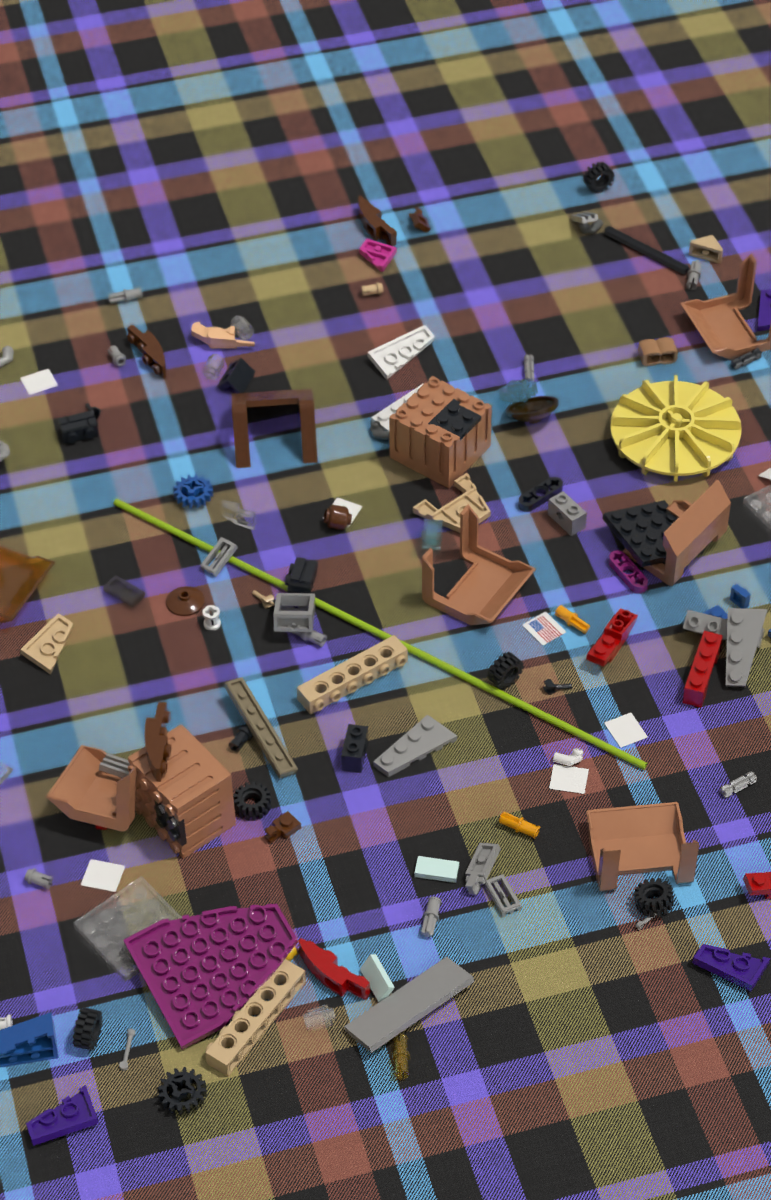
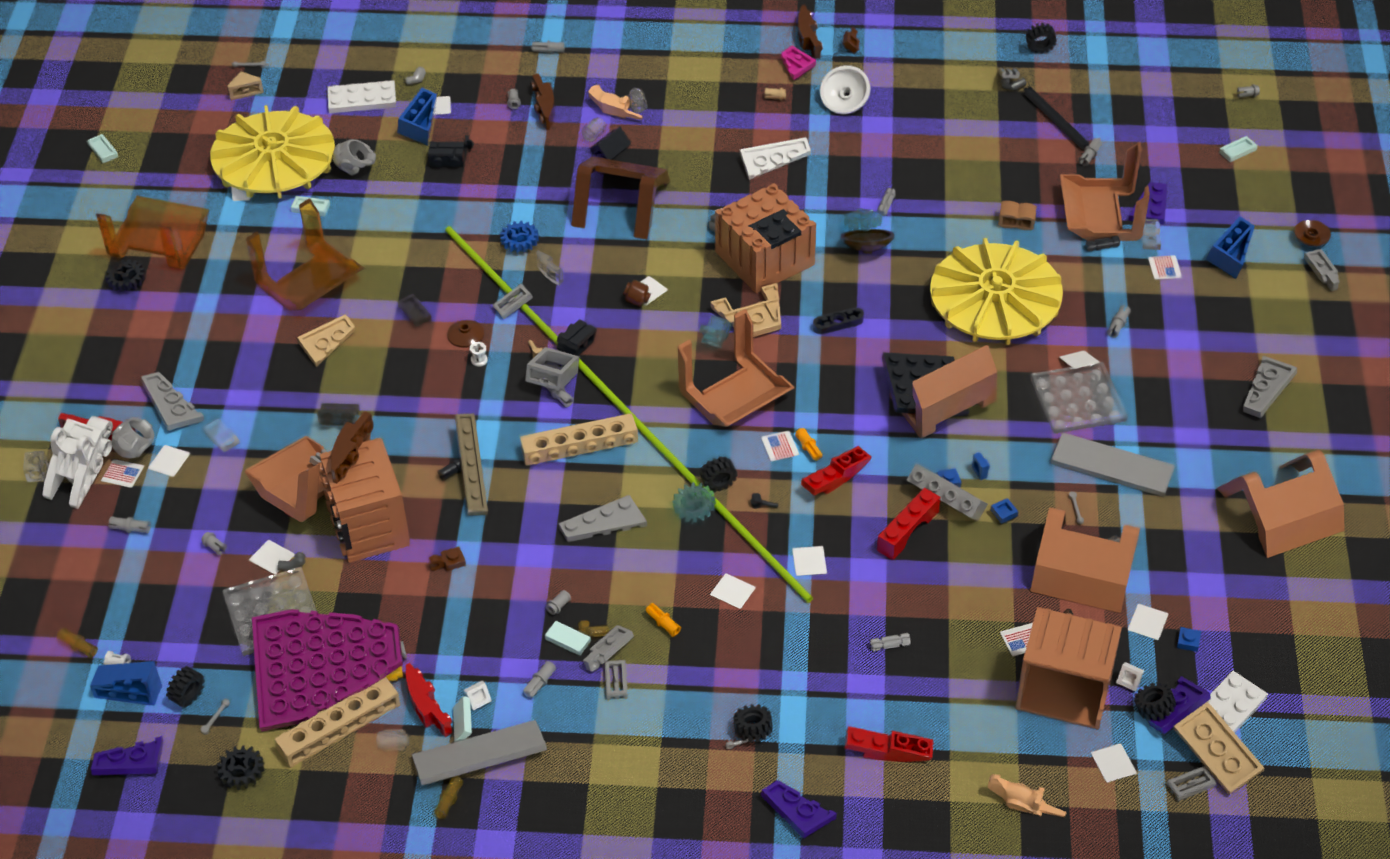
camera: 20 degrees right, 0 degrees up
black tyre [233,781,271,821] -> none
black brick [341,724,369,773] -> none
light grey brick [548,491,587,536] -> none
white arm [553,748,583,766] -> none
nougat piece [586,802,699,891] -> none
magenta beam [609,550,648,594] -> none
tan slope [689,235,723,264] -> none
light grey wing [725,608,768,687] -> none
none -> dark grey arm [278,552,306,572]
none -> clear smoke bracket [317,403,360,426]
none -> blue wedge [397,88,437,146]
none -> white tile [464,681,492,710]
none -> light grey pin [546,590,571,615]
none -> clear yellow arm [578,620,609,637]
none -> clear light blue gear [673,483,716,522]
none -> white dish [820,66,870,114]

